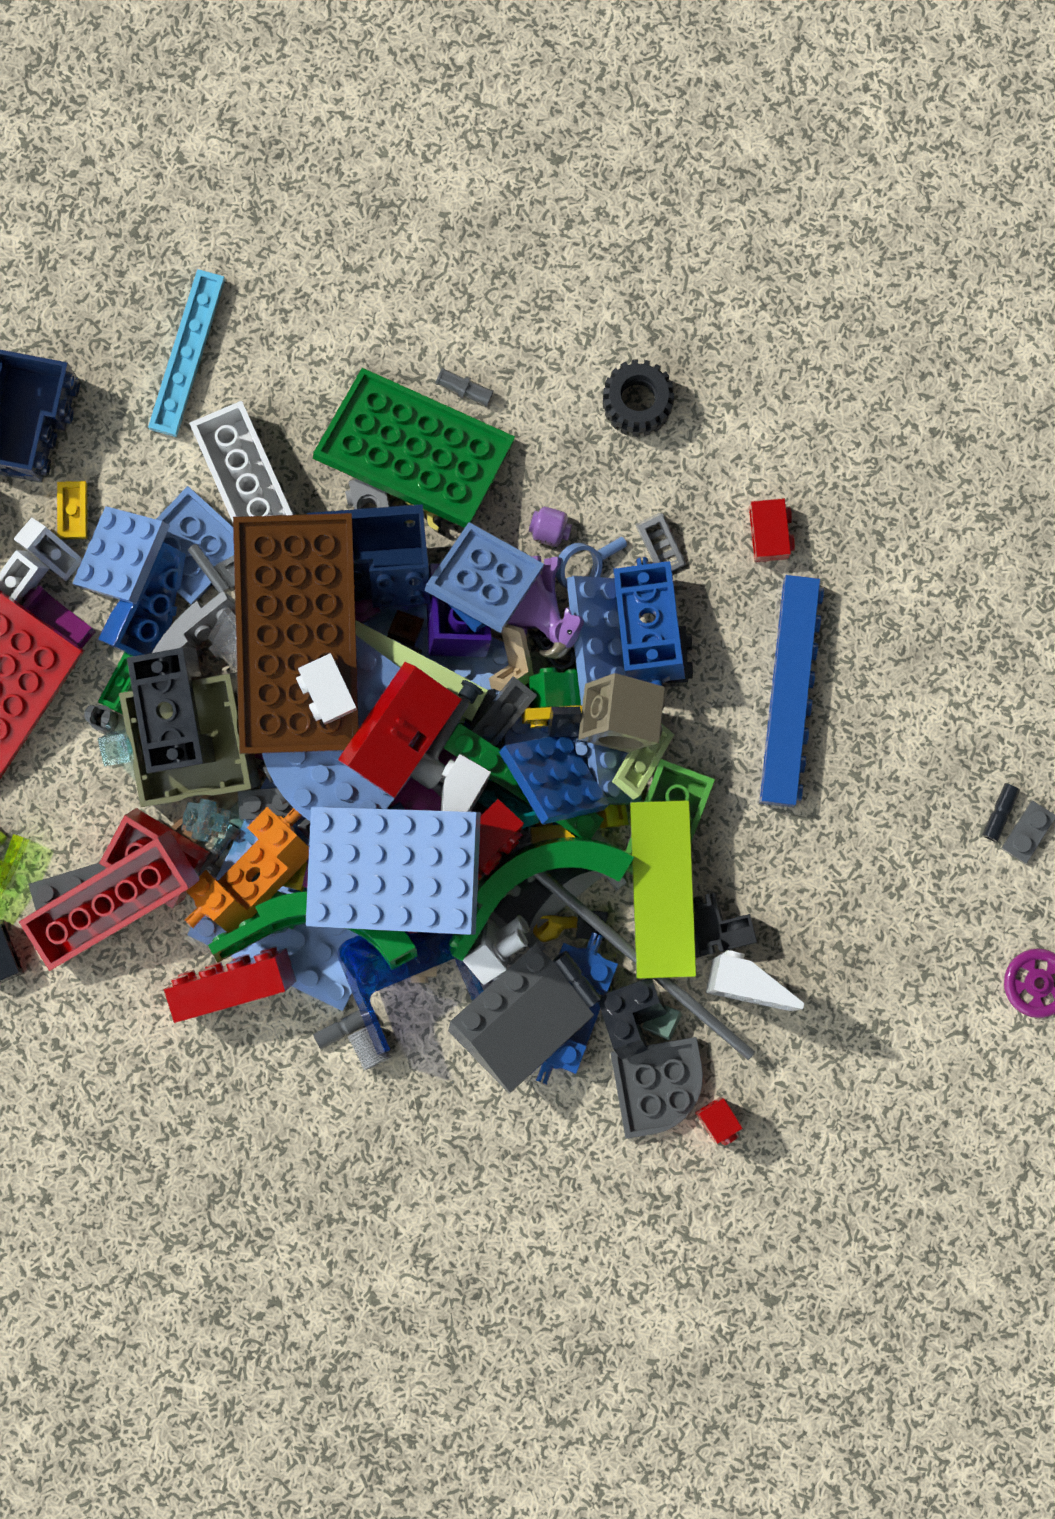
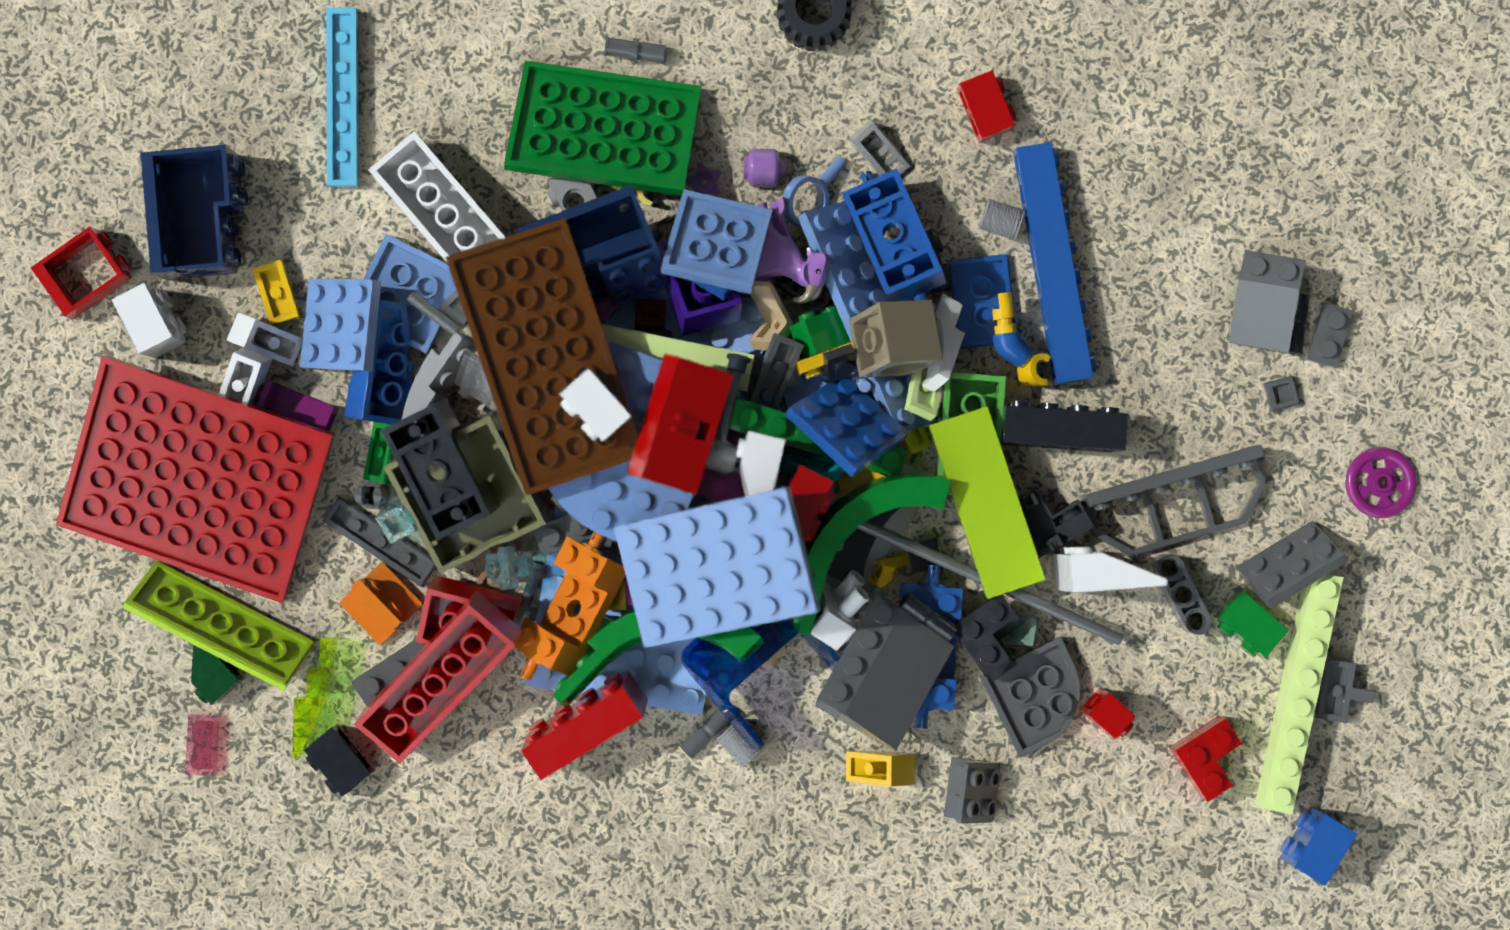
camera: 20 degrees left, 5 degrees up
none -> dark grey tile [322,496,436,587]
none -> orange bracket [340,562,423,645]
none -> medium lavender plate [686,162,722,195]
none -> yellow slope [846,751,915,787]
none -> white slope [924,293,965,392]
none -> dark grey bracket [944,757,1001,824]
none -> blue tile [948,254,1016,349]
none -> light grey piece [979,199,1025,241]
none -> yellow piece [992,292,1051,387]
none -> black brick [1001,401,1128,453]
none -> dark grey plate [1080,444,1266,556]
none -> dark grey beam [1152,554,1211,635]
none -> red brick [1168,715,1242,802]
none -> green brick [1214,590,1289,658]
none -> slope [1229,250,1307,354]
none -> dark grey plate [1236,521,1348,609]
none -> yellowish green brick [1255,574,1343,815]
none -> dark grey tile [1263,375,1301,412]
none -> blue brick [1280,807,1357,886]
none -> dark grey hinge [1315,659,1375,723]

